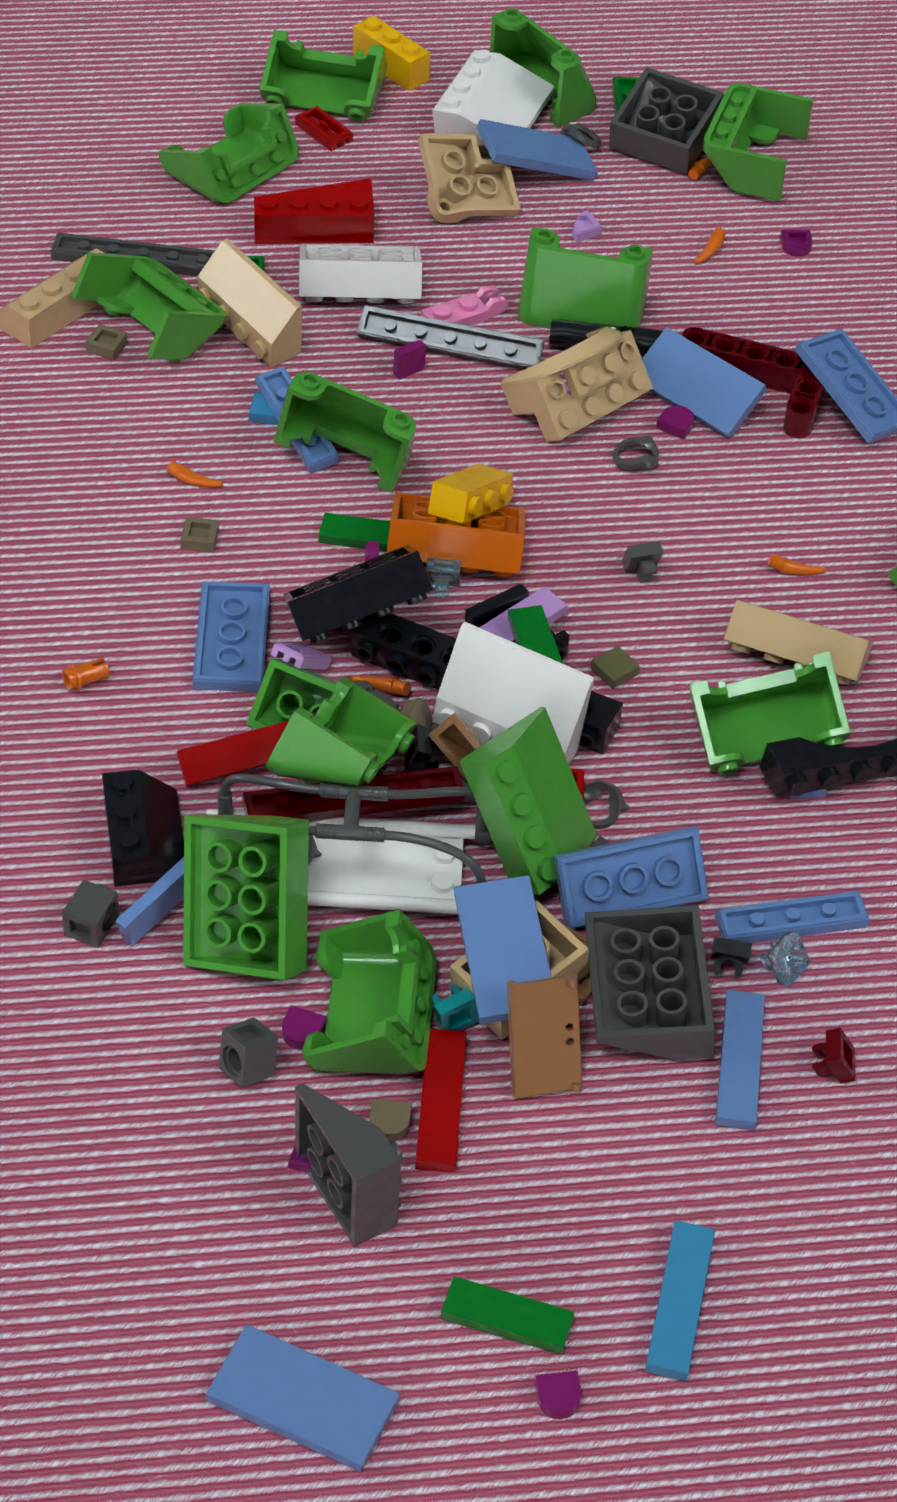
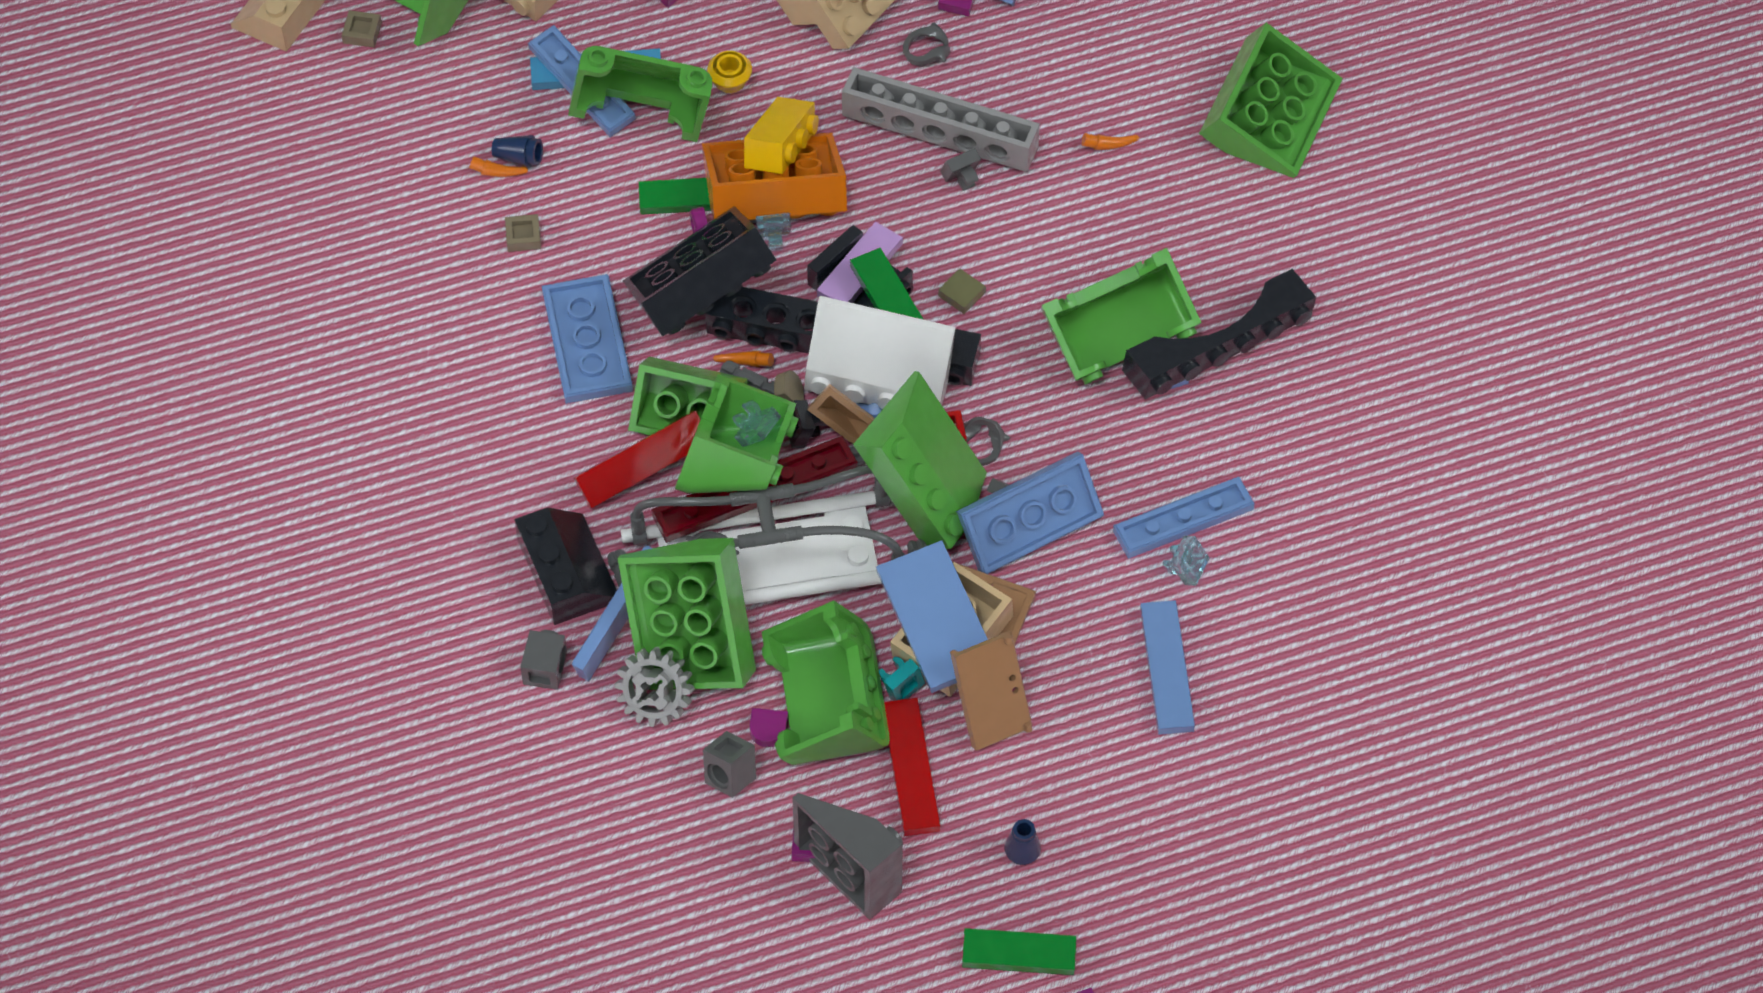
camera: 10 degrees left, 10 degrees up
orange pin [62,657,110,691] -> none
lavender tile [270,642,332,670] -> none
dark tan tile [370,1098,412,1141] -> none
dark grey slope [585,905,715,1060] -> none
dark azure tile [645,1220,715,1381] -> none
black tile [711,937,752,978] -> none
tan slope [724,600,874,685] -> none
dark red tile [812,1027,855,1084] -> none
none -> dark blue cone [491,135,543,168]
none -> light grey gear [614,647,695,727]
none -> yellow cone [707,51,752,93]
none -> clear light blue tile [733,400,781,447]
none -> light grey brick [842,67,1040,172]
none -> dark blue cone [1004,819,1041,865]

